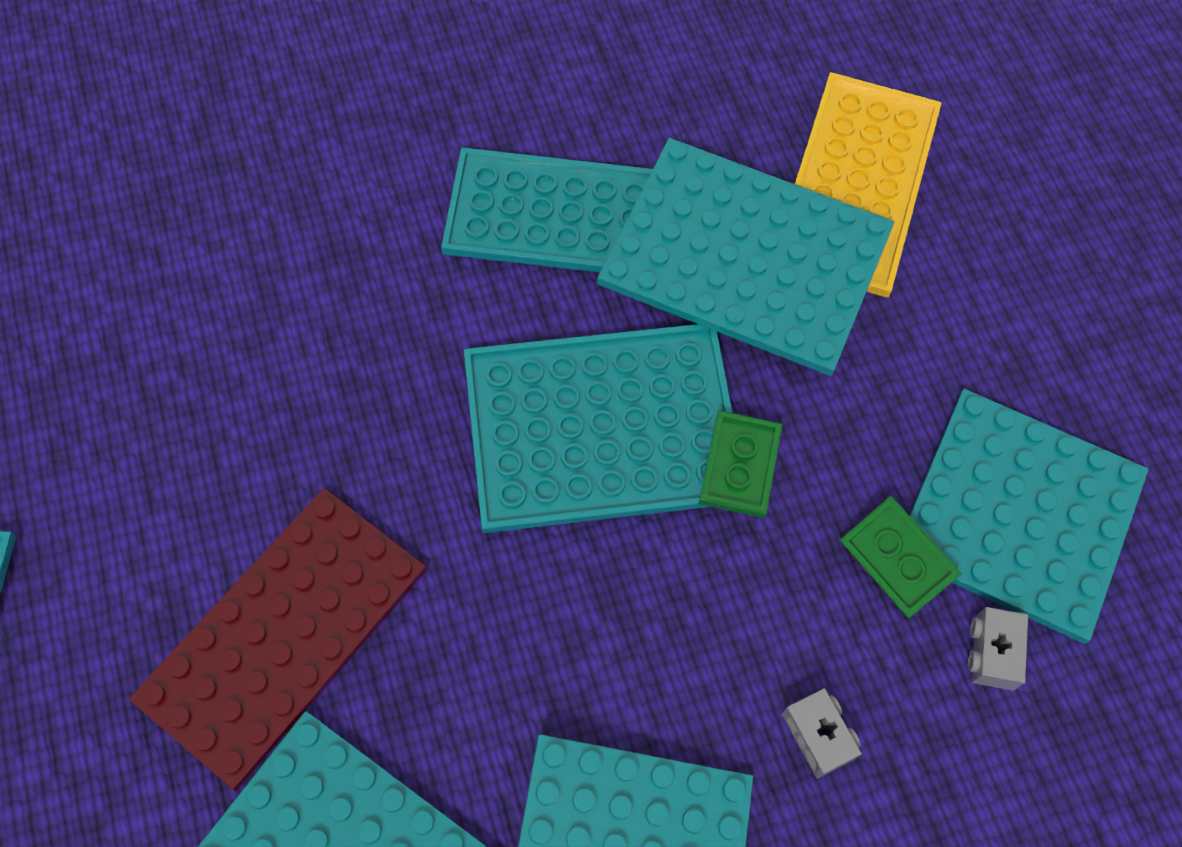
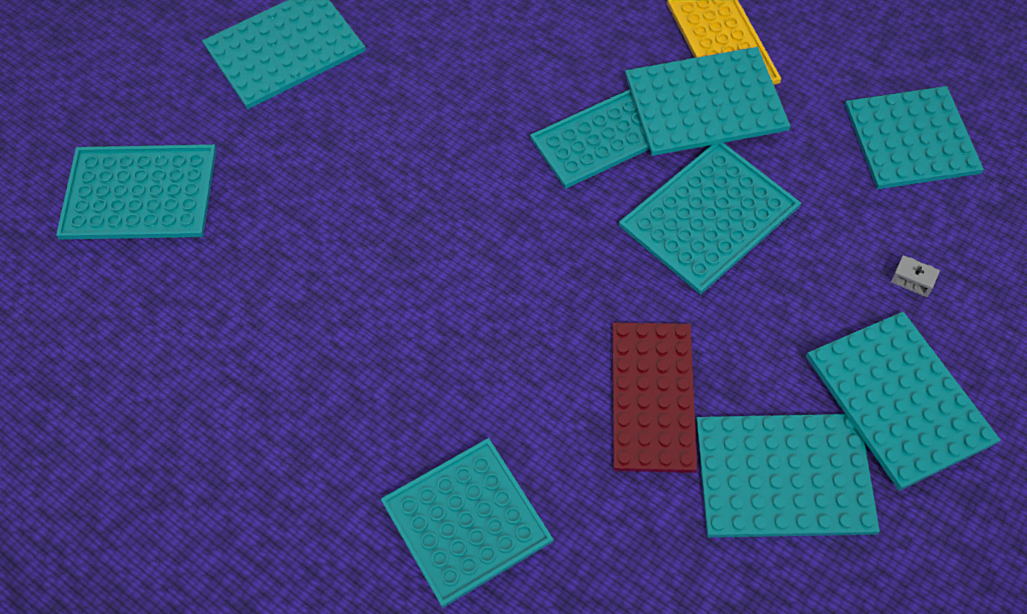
camera: 30 degrees left, 5 degrees down
green tile [698,410,783,518] -> none
green tile [840,496,962,618] -> none
light grey brick [968,607,1028,691] -> none

